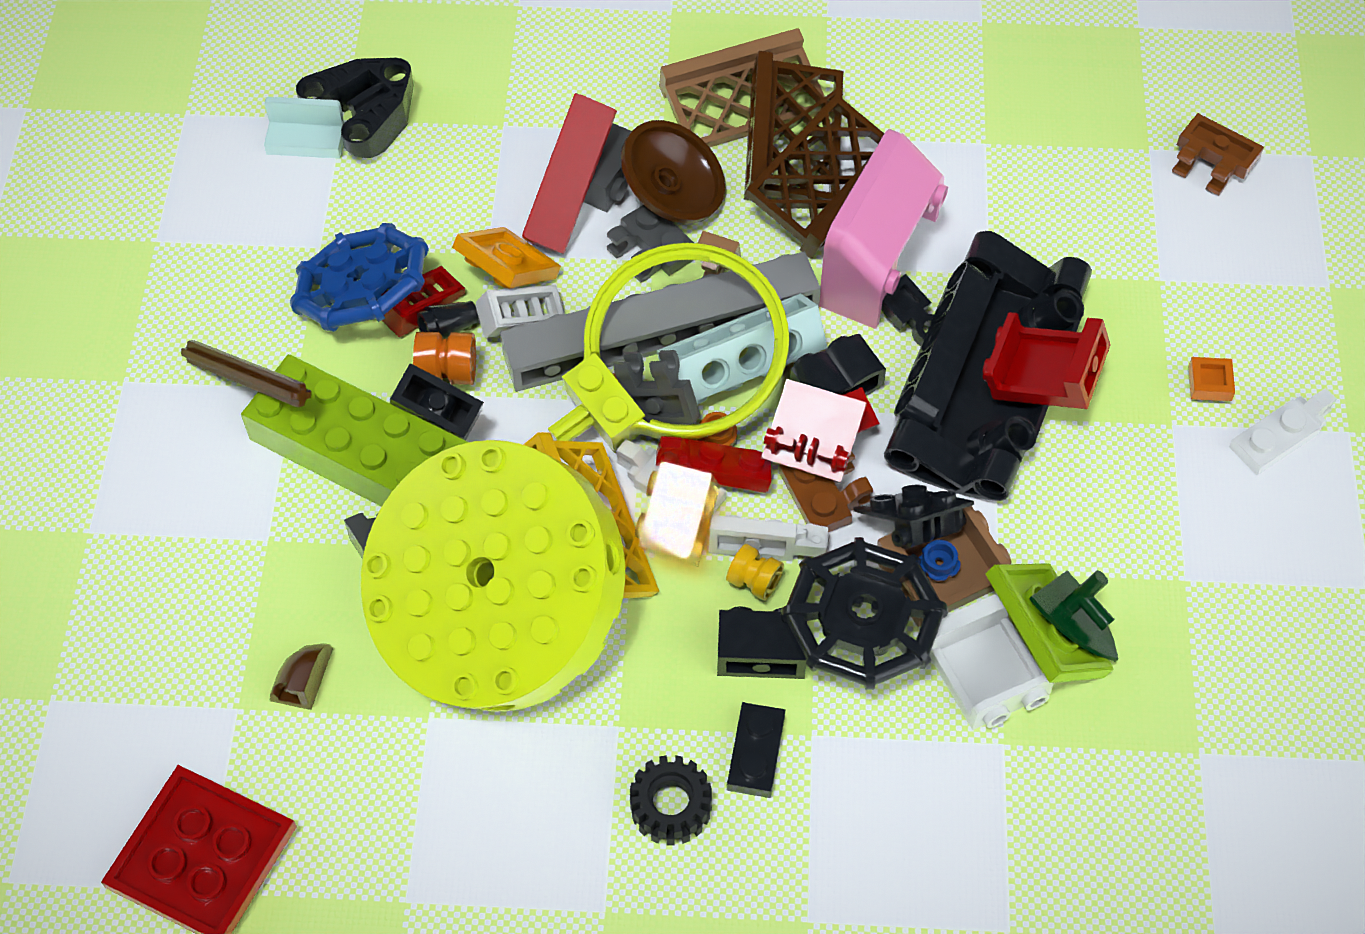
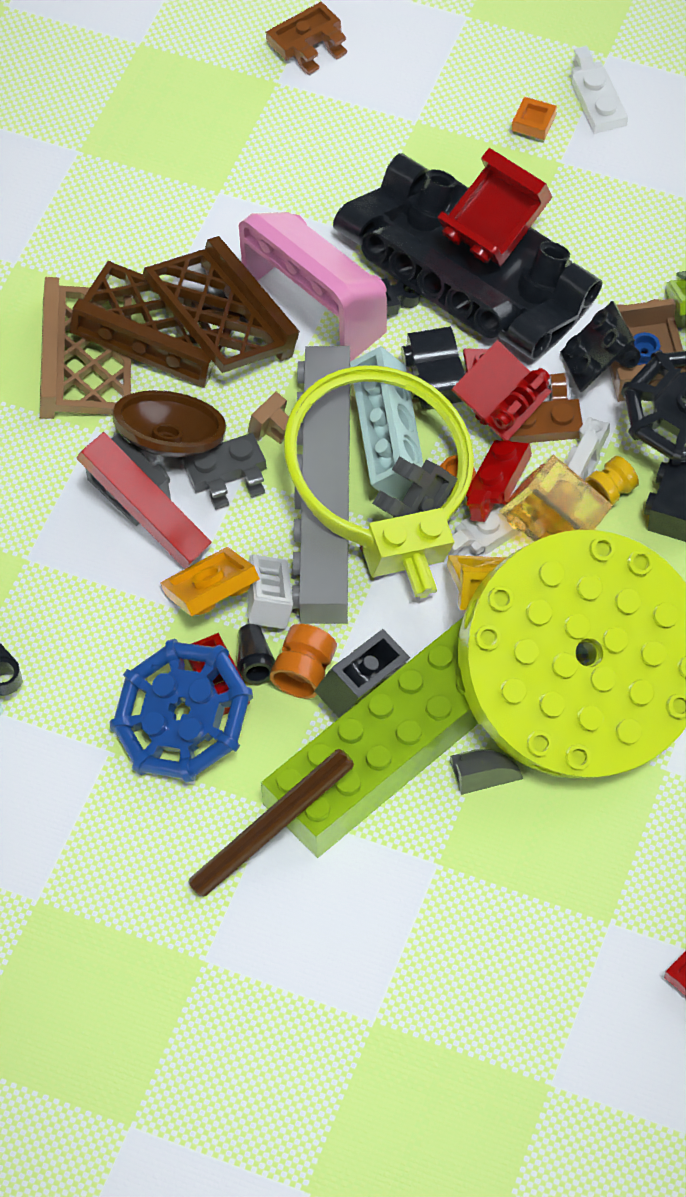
camera: 70 degrees left, 0 degrees up
brick [270,643,333,710] -> none

